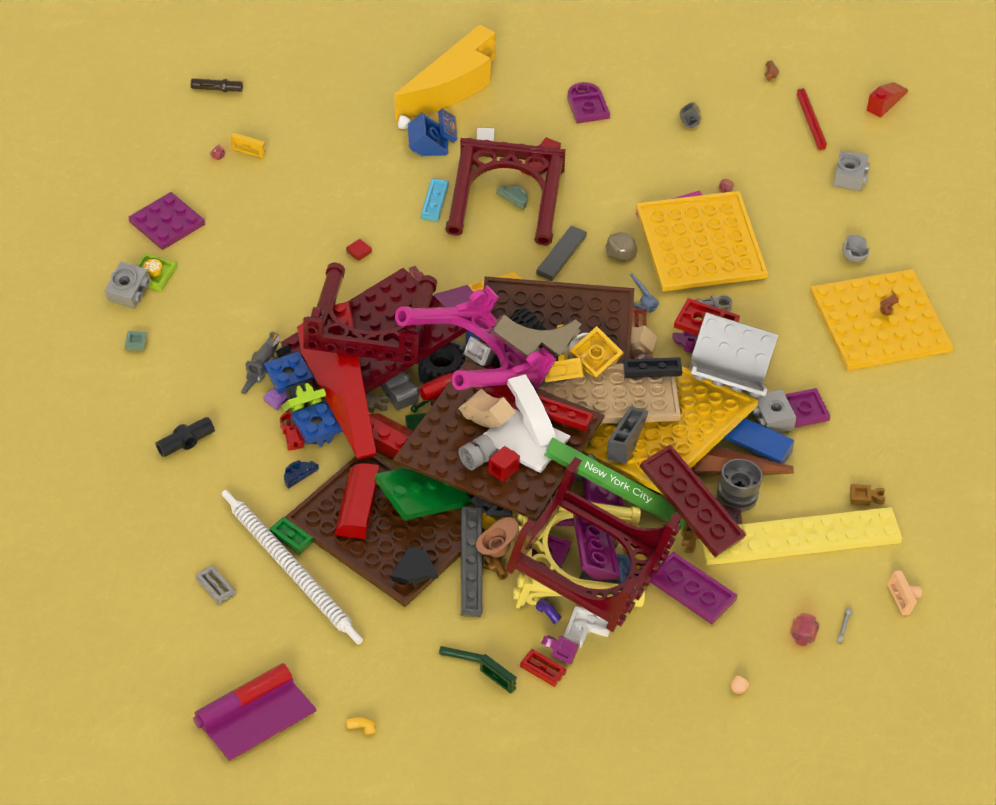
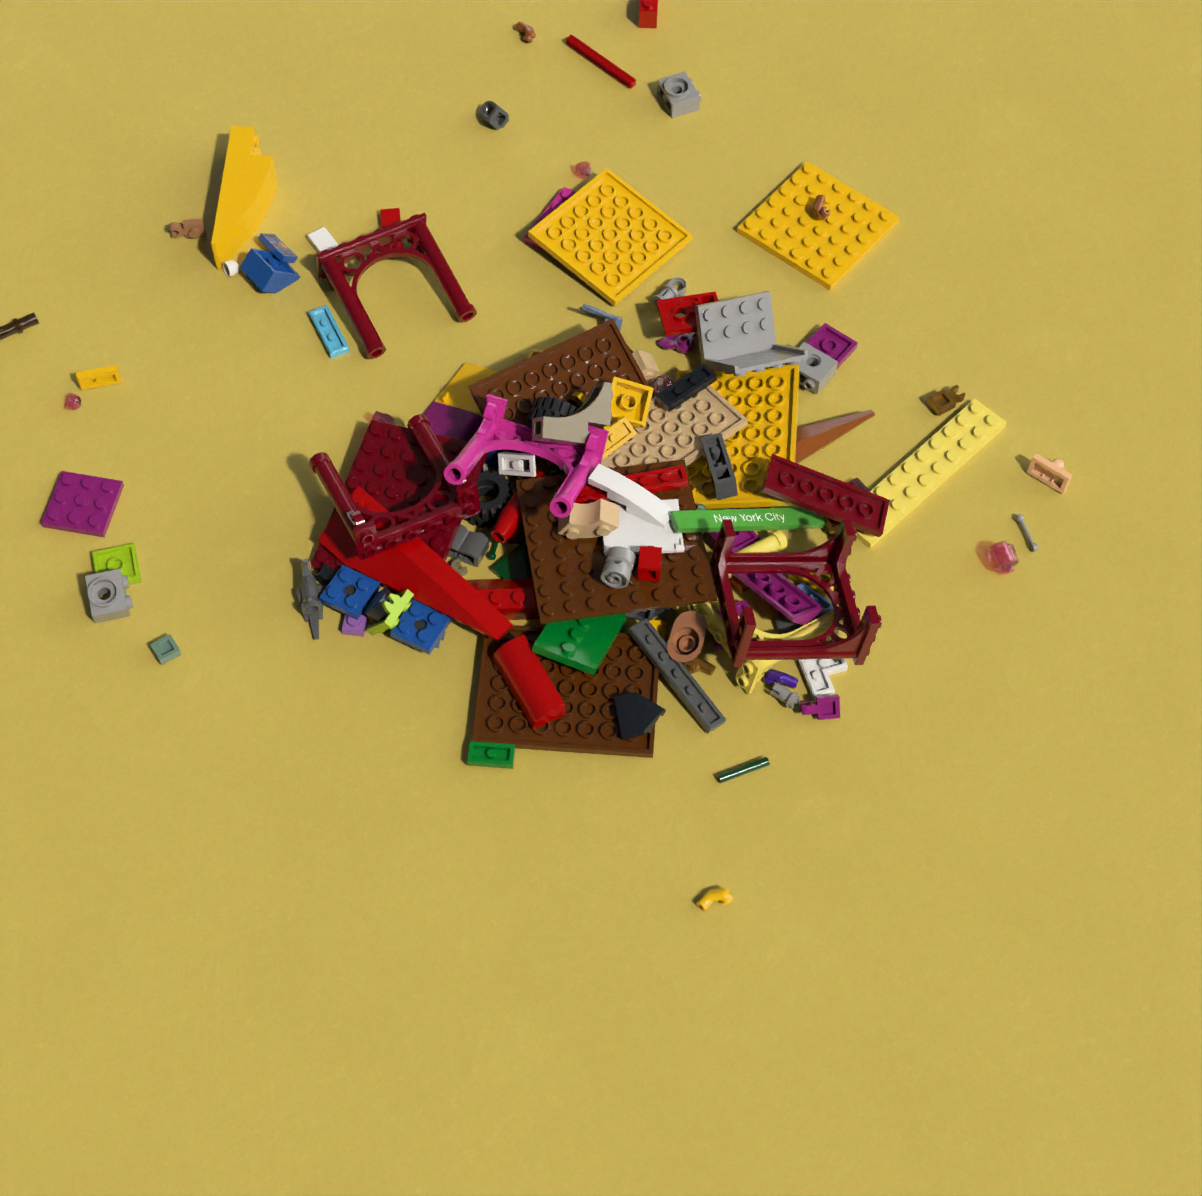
camera: 35 degrees left, 10 degrees up
yellow tile [143,259,162,277] -> none
black piece [155,417,215,457] -> none
magenta door [193,663,317,761] -> none
light grey tile [195,566,236,605] -> none
white hose [221,490,363,645] -> none
red piece [280,412,304,451] -> none
clear blue plate [284,460,319,489] -> none
red tile [346,239,372,261] -> none
dark green tile [480,654,517,693] -> none
sand green plate [497,185,528,210] -> none
red tile [520,649,567,687] -> none
dark grey tile [536,226,587,281] -> none
magenta tile [567,82,610,123] -> none
dark tan hair [605,232,638,261] -> none
magenta plate [651,552,737,624] -> none
flat silver wheel [717,458,763,512] -> none
blue brick [723,418,794,464] -> none
light nougat hinge [731,676,749,694] -> none
light grey hair [842,235,870,263] -> none
none -> medium nougat plate [170,218,206,239]
none -> light grey pin [770,683,800,709]

